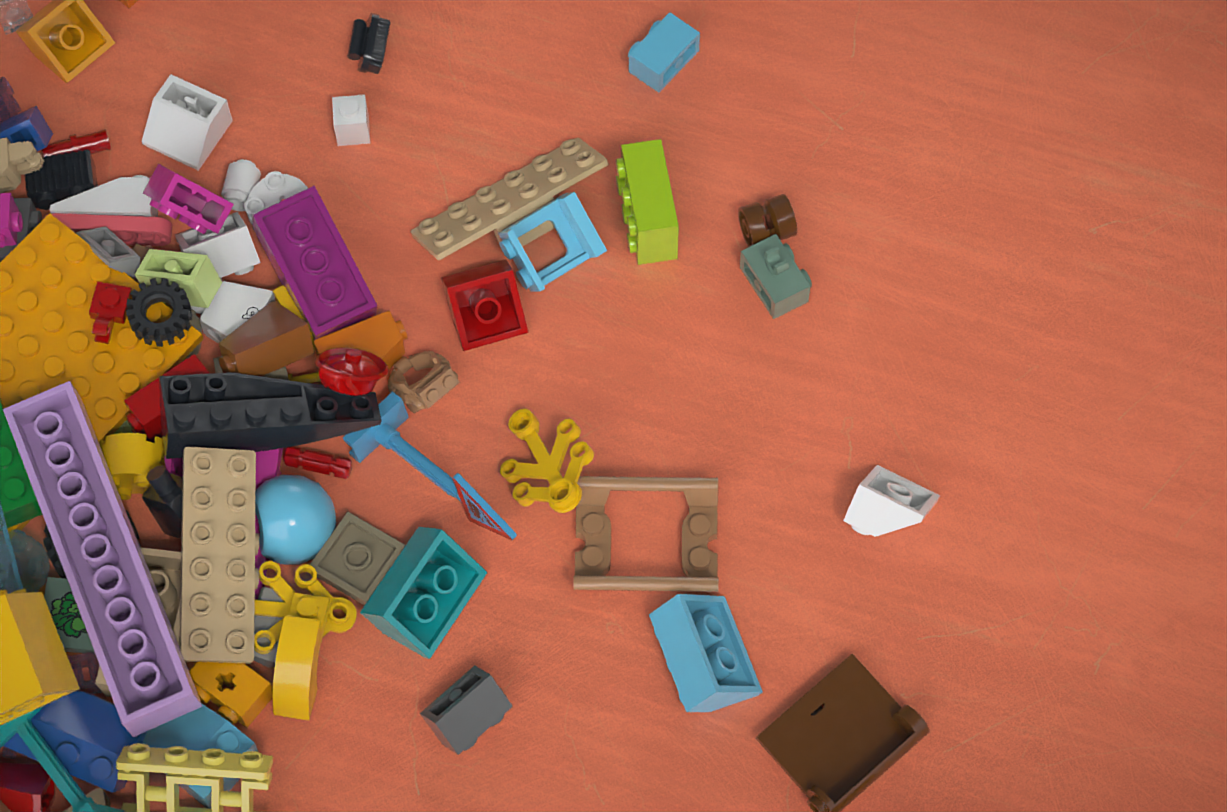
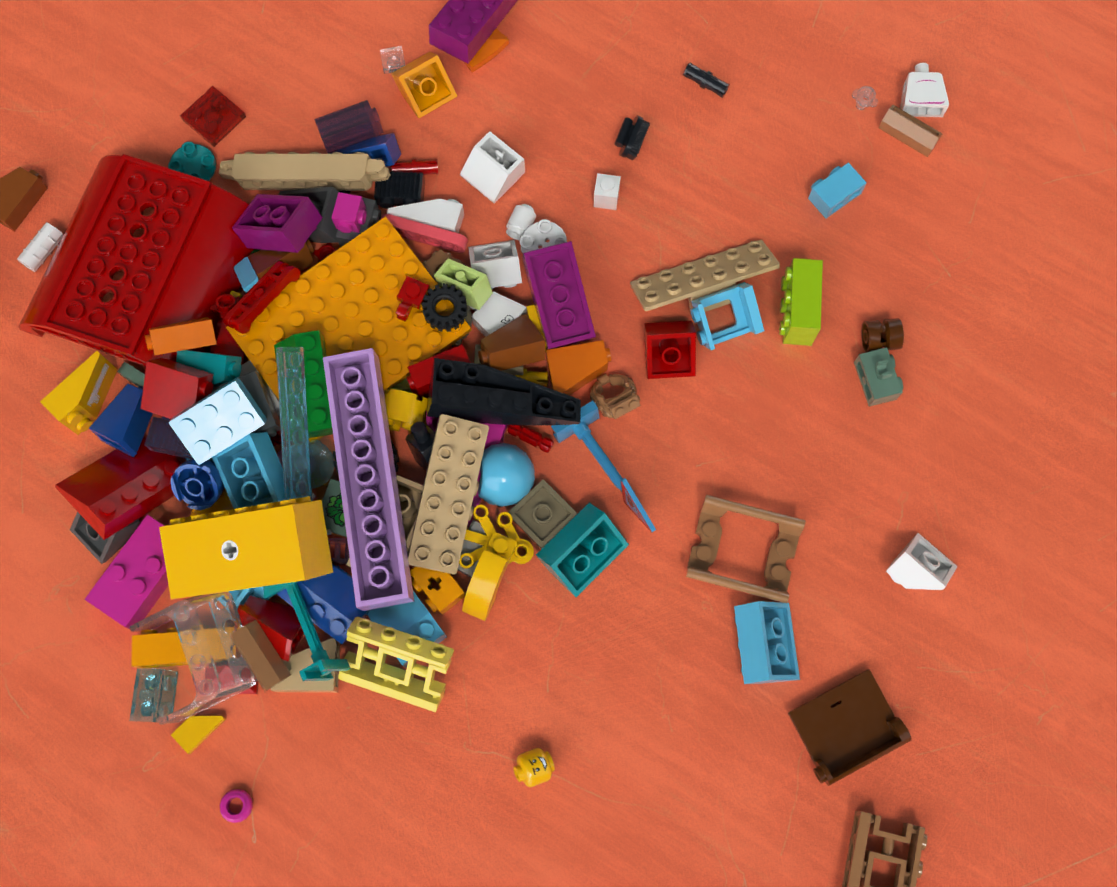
camera: 15 degrees right, 10 degrees up
light grey slope [76,227,140,278] -> none
dark pink brick [143,164,234,234] -> none
red piece [315,348,389,396] -> none
dark grey brick [420,665,513,755] -> none
yellow plant [500,409,594,513] -> none

